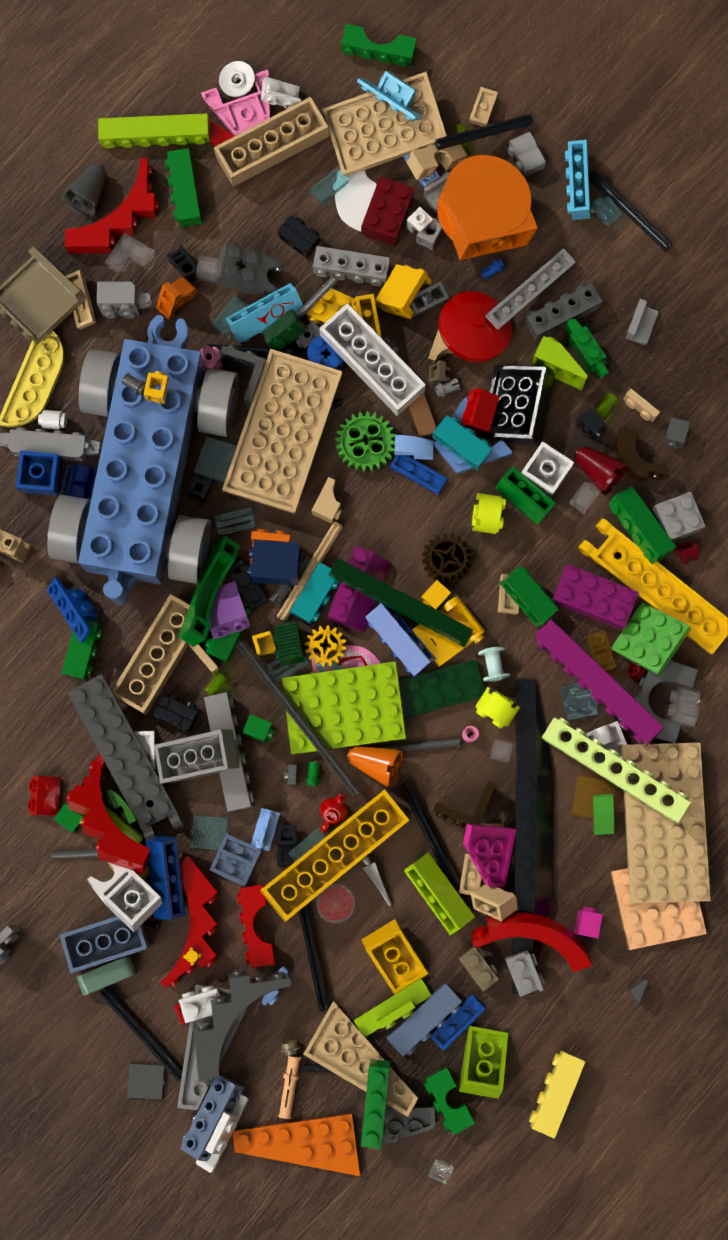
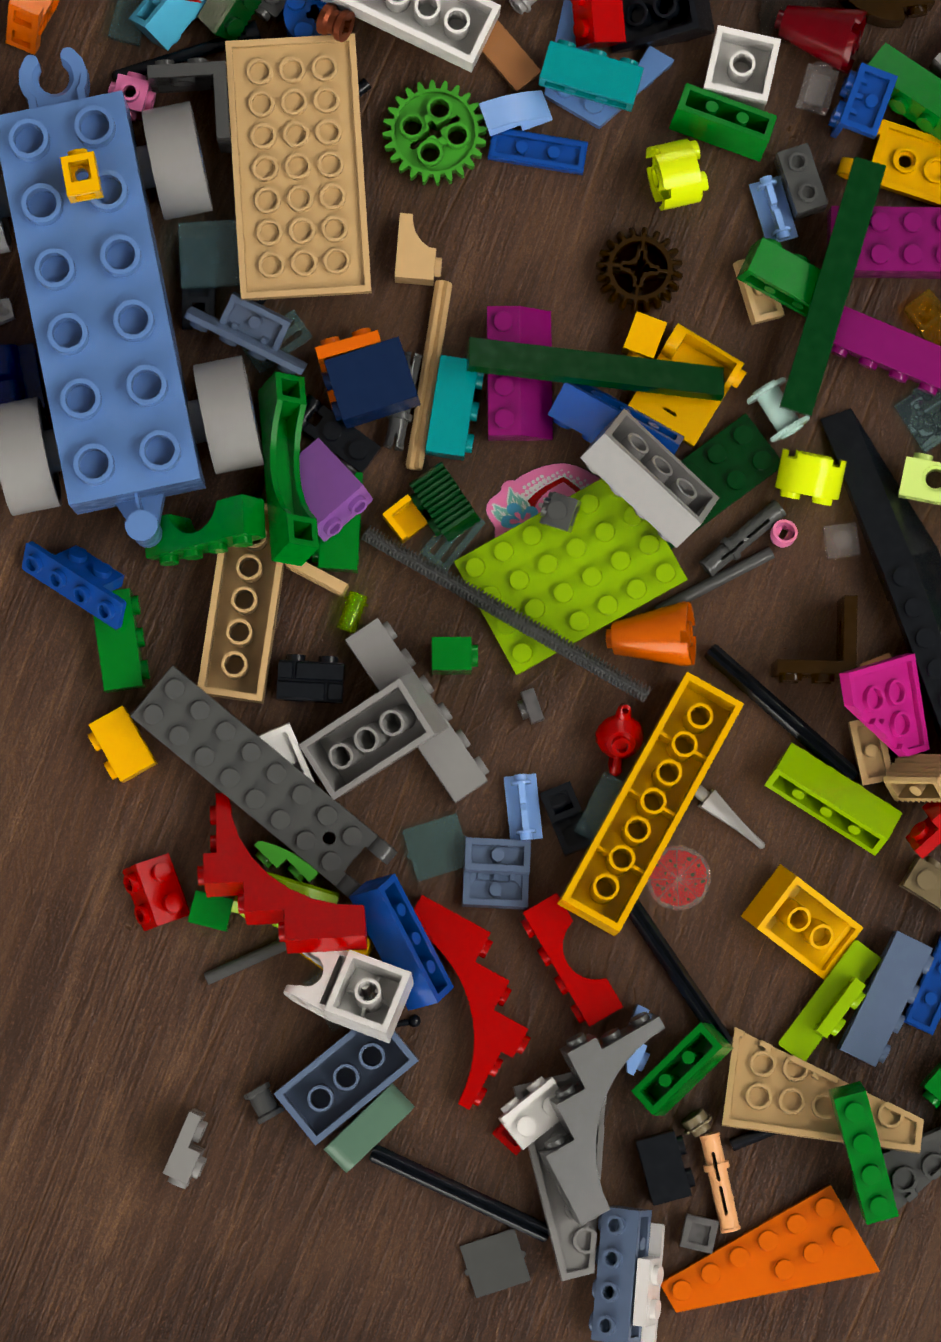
camera: 30 degrees left, 5 degrees up
dark grey pin [121,373,146,395] -> none
yellow piece [183,947,201,965] -> none
yellow gear [305,625,346,668] -> none
green pin [305,762,321,787] -> none
none -> yellow brick [87,705,157,783]
none -> green arch [145,494,266,566]
none -> sand blue bracket [184,292,308,375]
none -> dark grey bush [243,1081,284,1125]
none -> copper wheel [316,2,355,42]
none -> dark grey brick [540,492,581,533]
none -> light grey brick [580,409,719,548]
none -> green brick [631,1022,733,1116]
none -> black brick [635,1129,696,1206]
none -> flat silver plate [679,1213,719,1254]
none -> dark grey pin [699,500,787,577]
none -> light blue hinge [749,175,798,243]
none -> dark grey brick [774,143,828,221]
none -> dark green tile [779,156,886,417]
none -> blue bracket [828,63,898,139]

